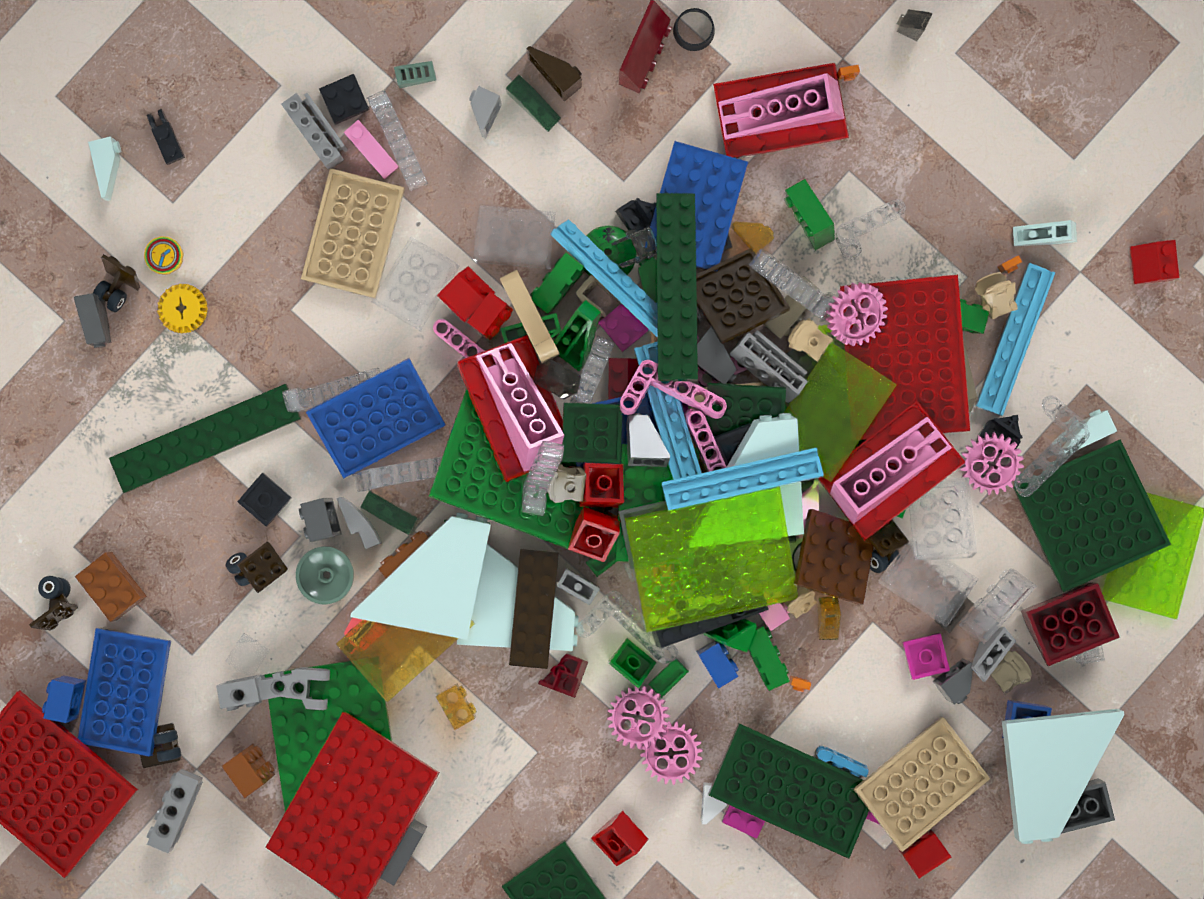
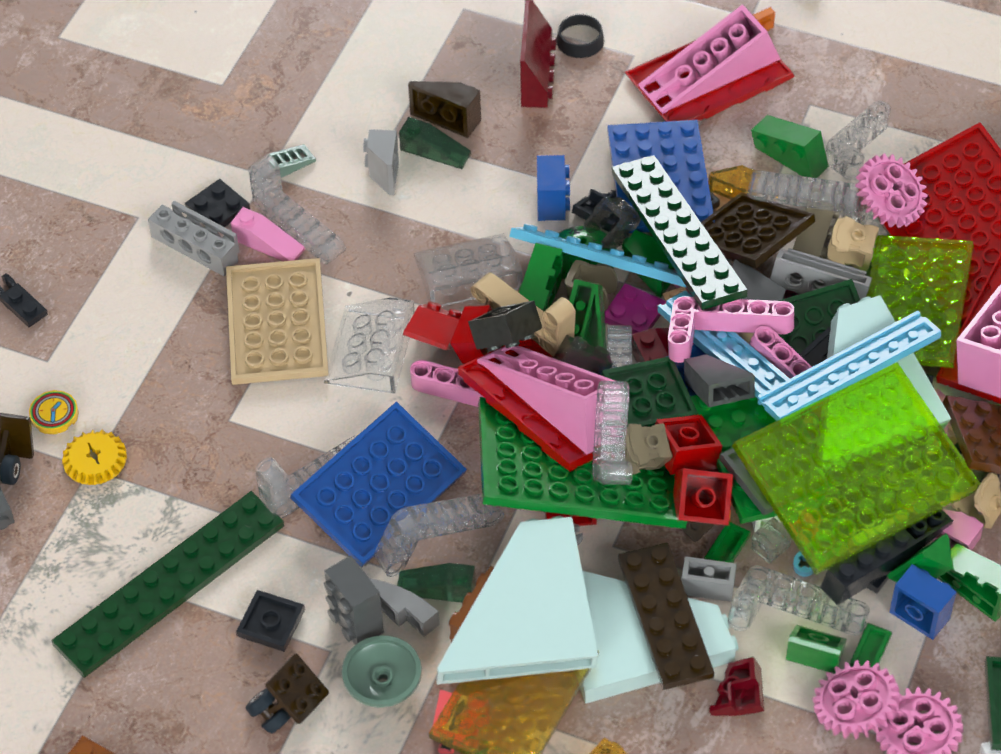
camera: 15 degrees left, 35 degrees down
none -> pearl dark grey brick [468,300,542,351]
none -> blue brick [537,155,570,221]

